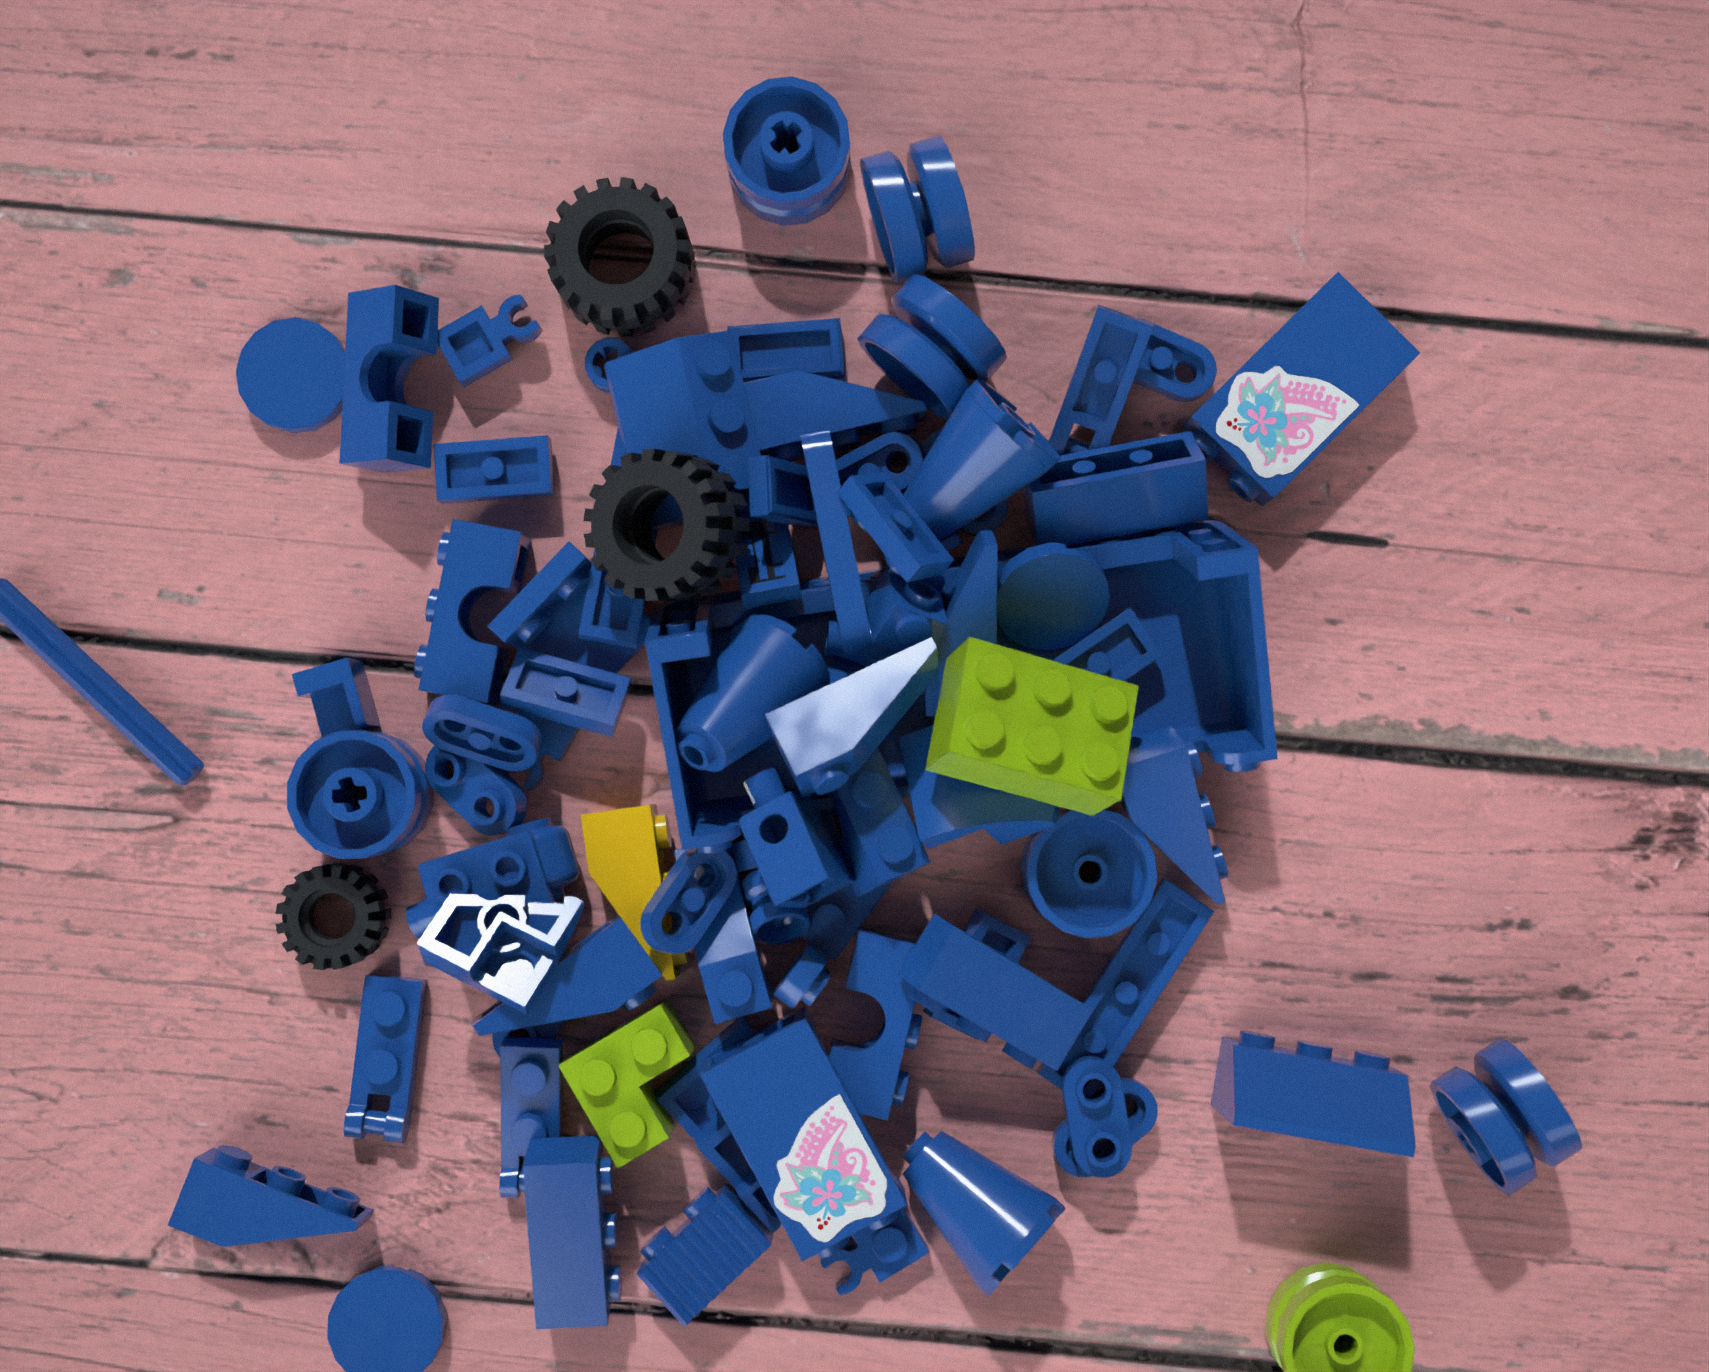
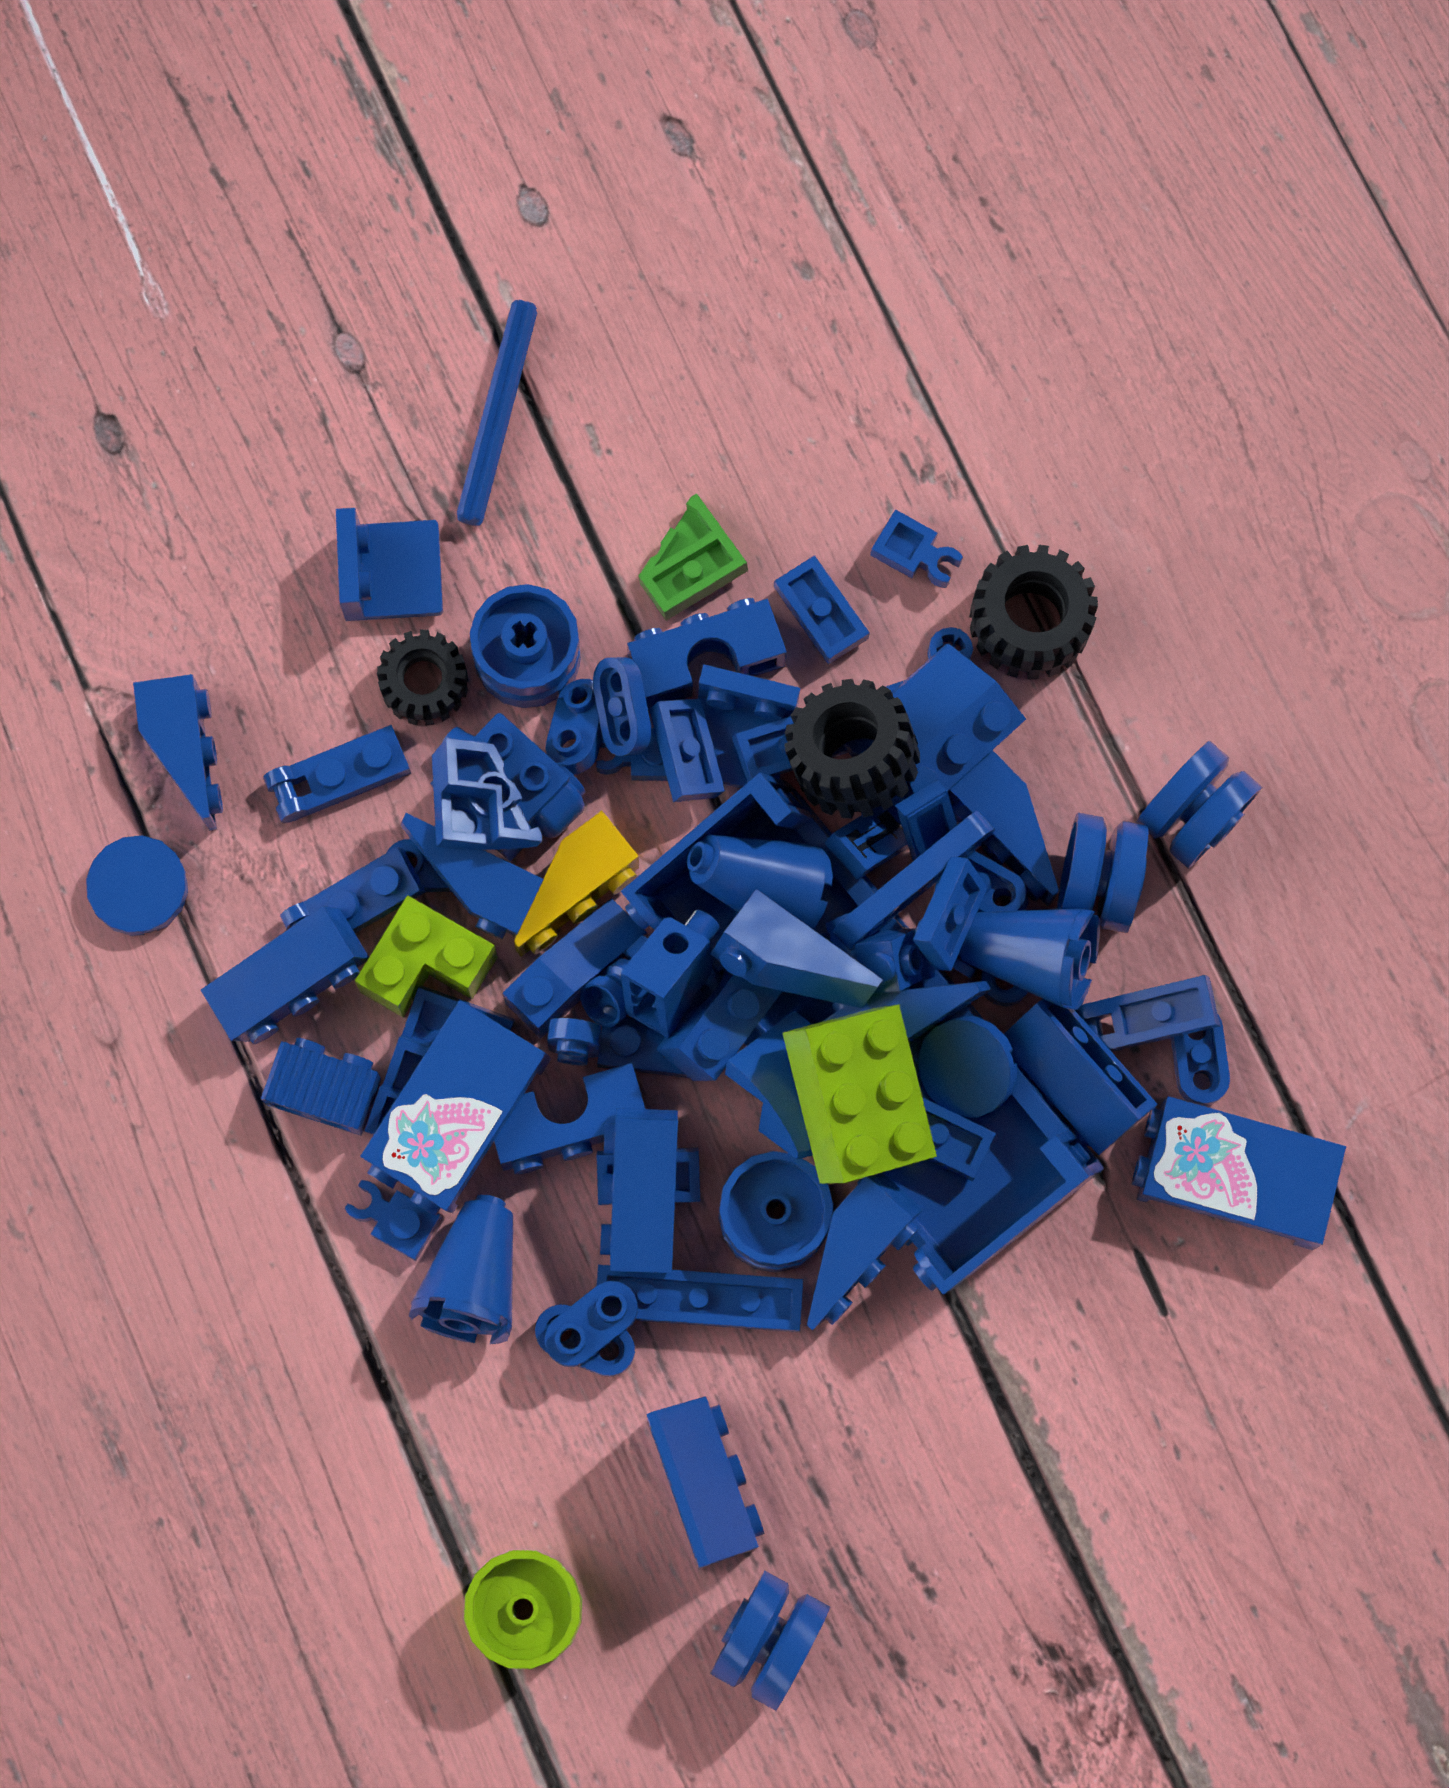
camera: 55 degrees right, 10 degrees down
blue tile [236,317,345,434] -> none
blue panel [292,657,381,737] -> none
blue arch [339,285,439,473] -> none
blue plate [640,848,737,954] -> none
blue wheel [723,76,851,226] -> none
blue tile [727,318,844,383] -> none
none -> blue bracket [336,508,443,621]
none -> bright green wing [639,493,748,621]

